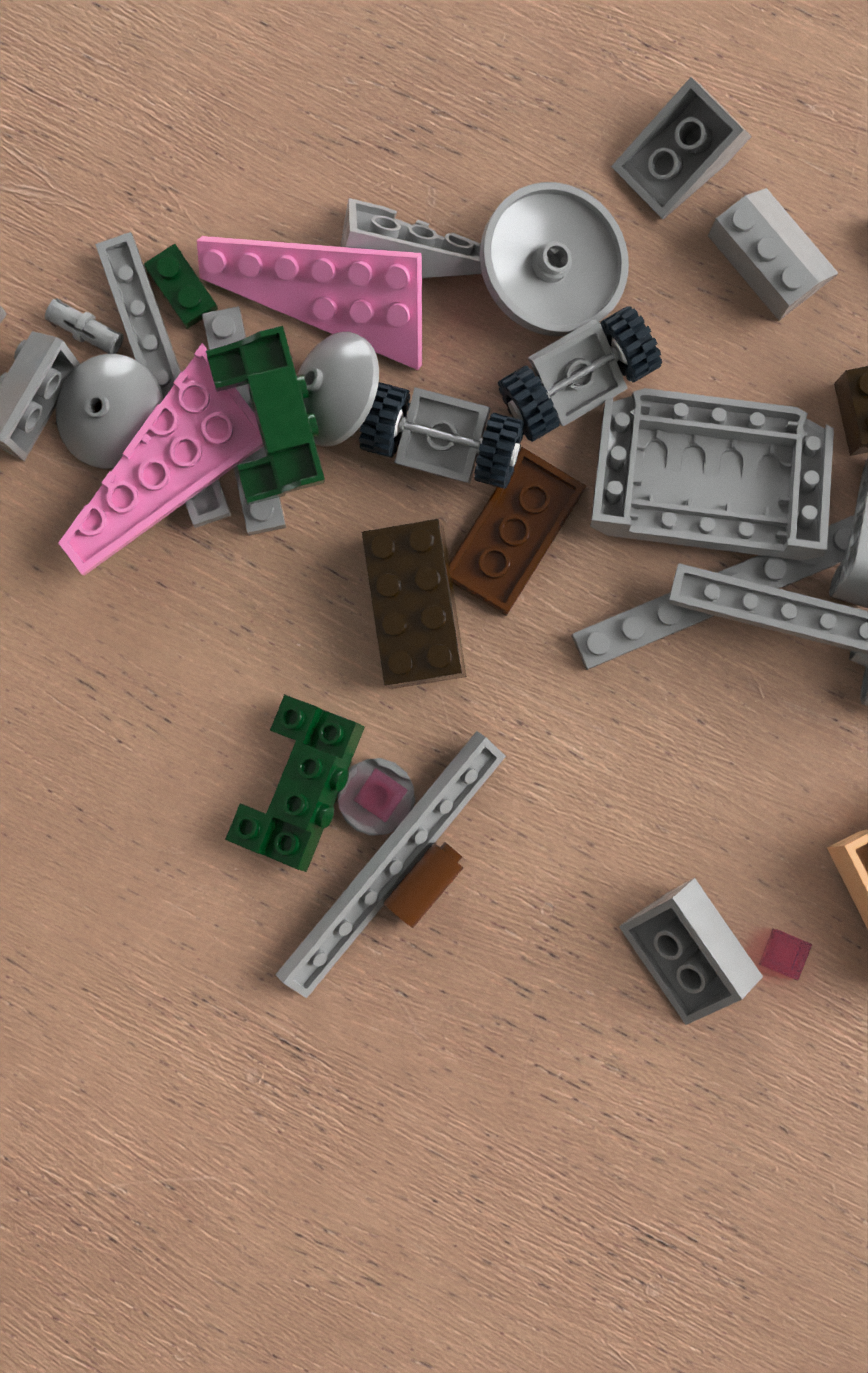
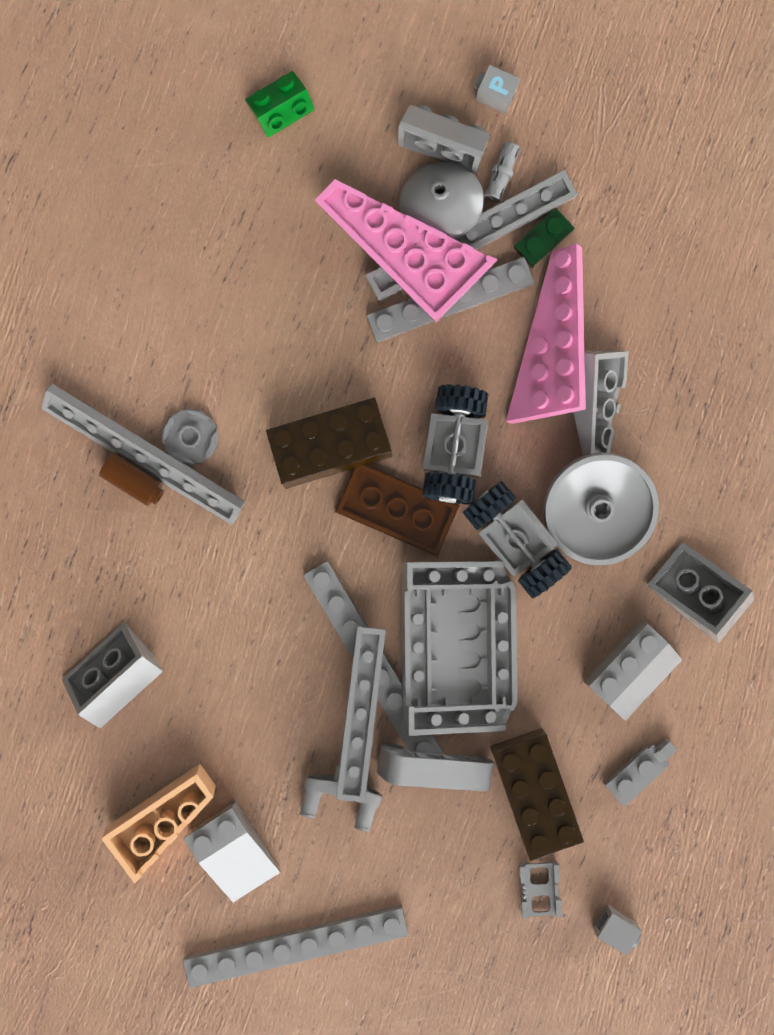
camera: 80 degrees right, 5 degrees up
dark green bracket [206,326,325,505] -> none
dark green bracket [225,694,365,872] -> none
light grey dish [297,332,379,447] -> none
clear pink tile [353,768,408,822] -> none
clear pink tile [759,928,812,981] -> none

